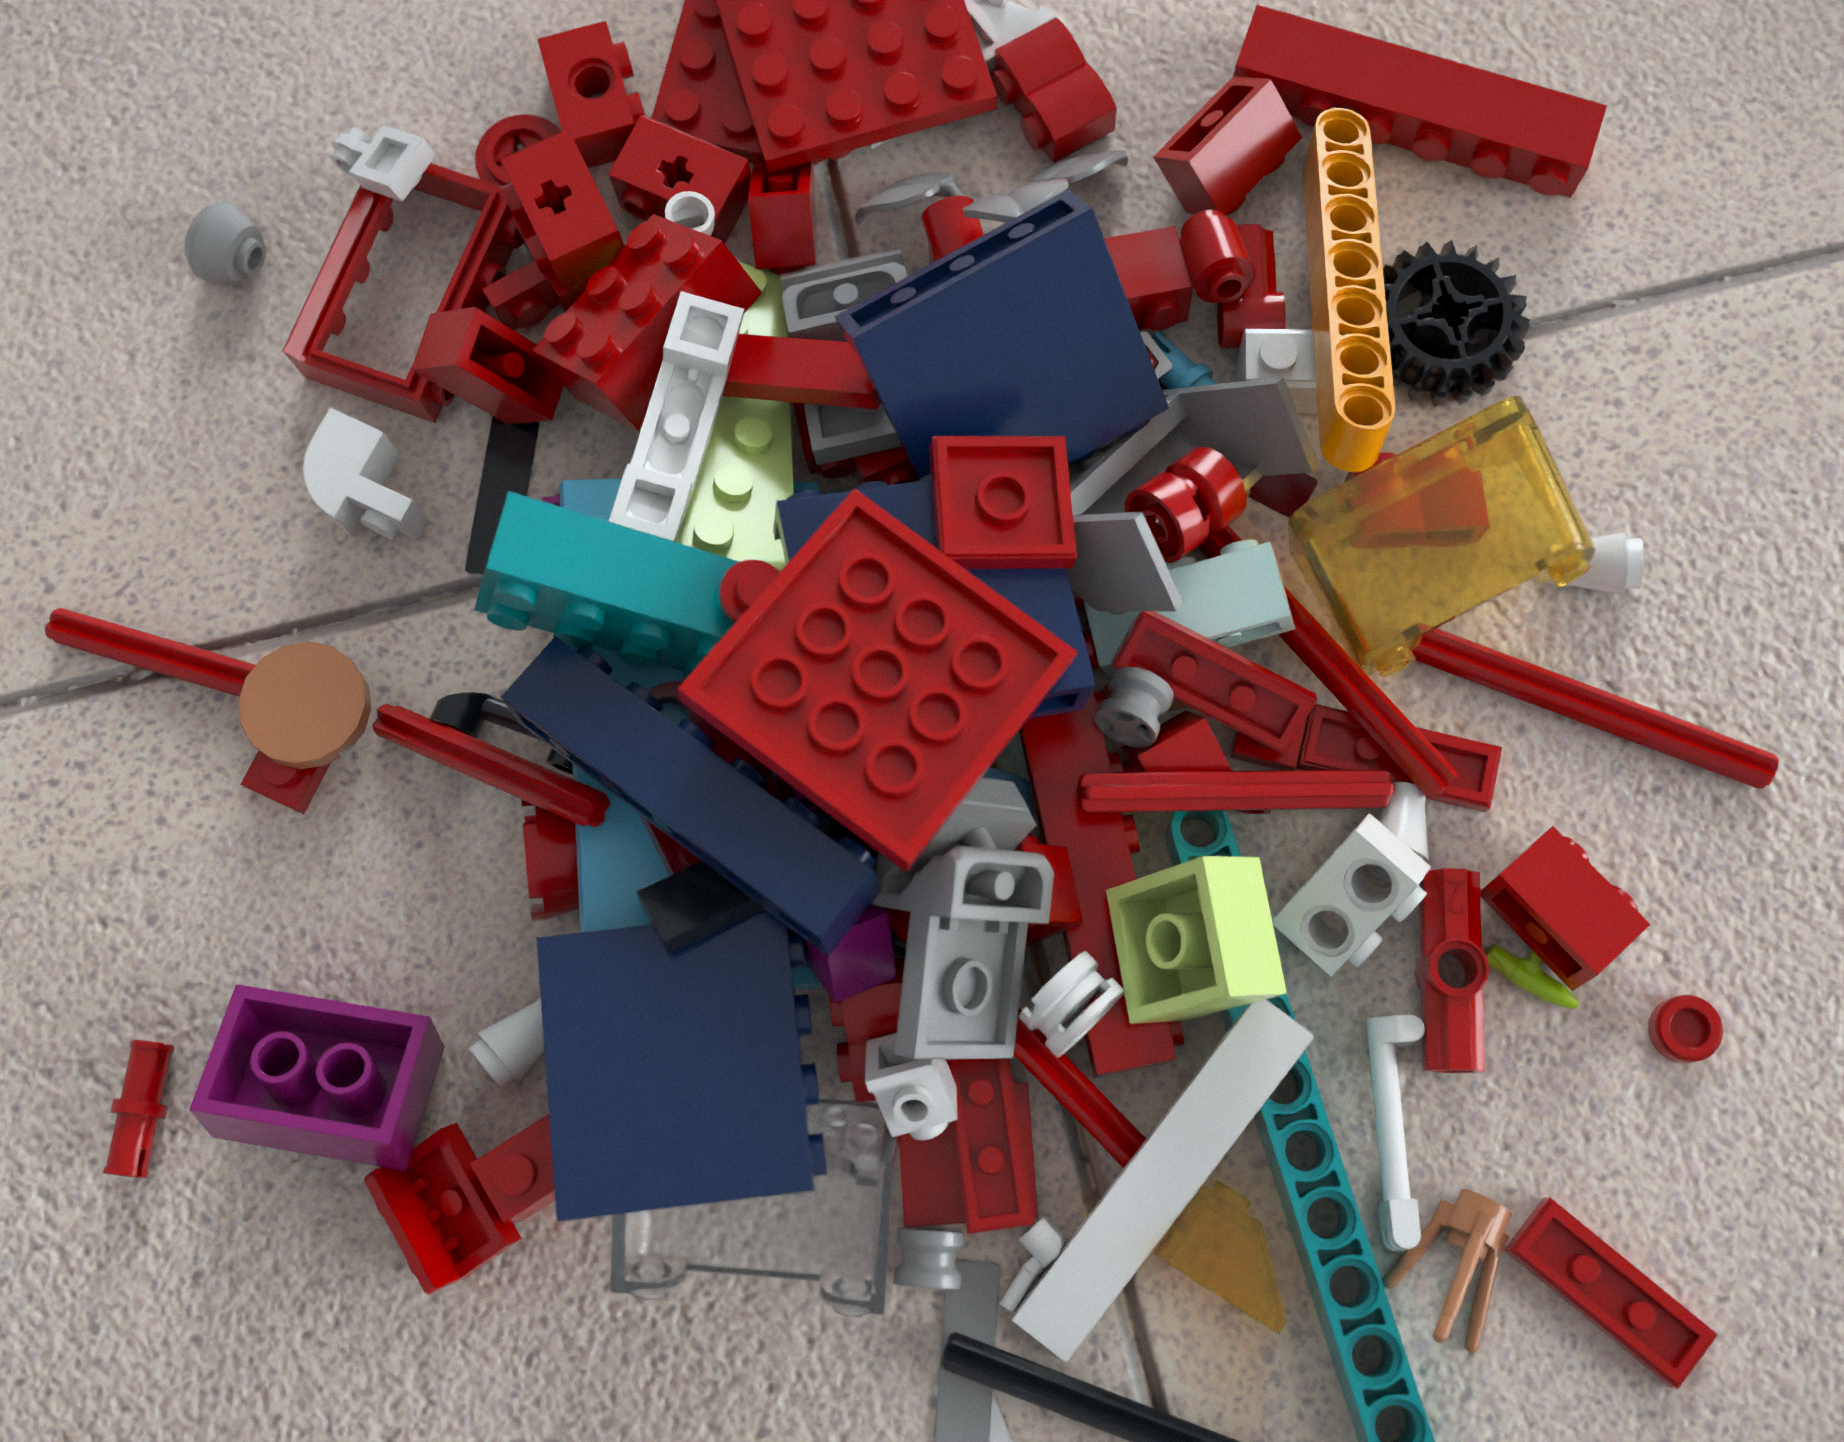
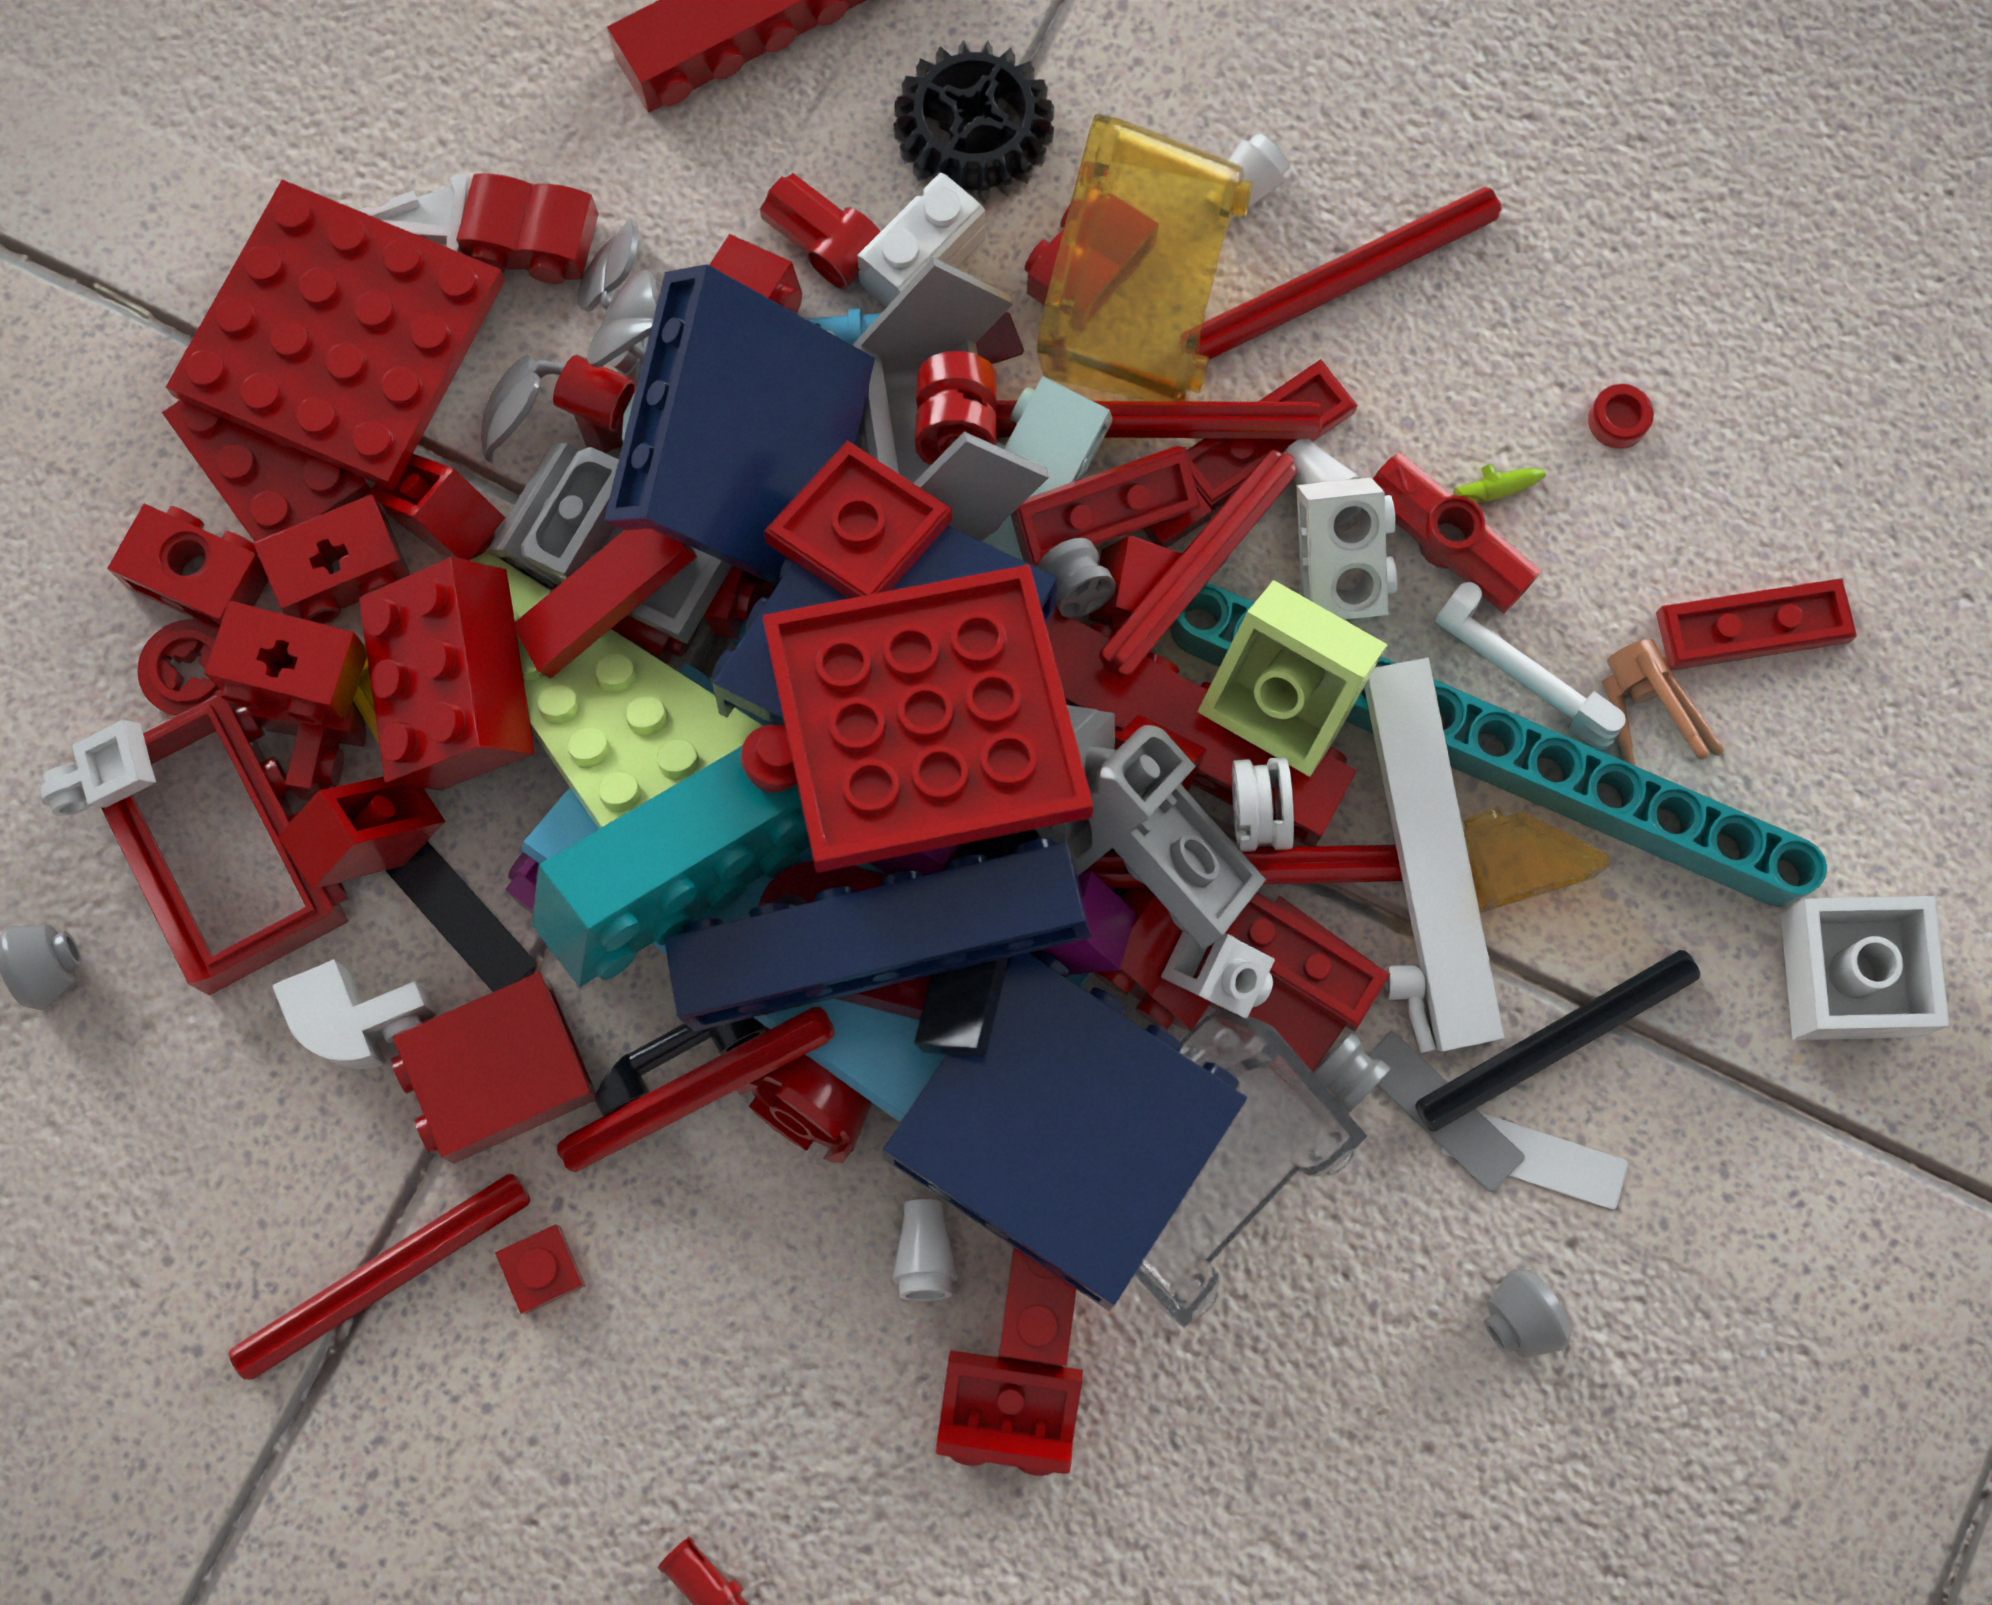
camera: 60 degrees left, 0 degrees up
magenta brick [189,984,445,1171] -> none
nougat tile [238,641,371,769] -> none
white slope [609,291,744,542] -> none
white hinge [665,191,715,236] -> none
red brick [1153,76,1302,216] -> none
red brick [1179,210,1256,303] -> none
light orange beam [1302,108,1395,472] -> none
red brick [1480,826,1651,991] -> none
none -> red brick [391,972,596,1164]

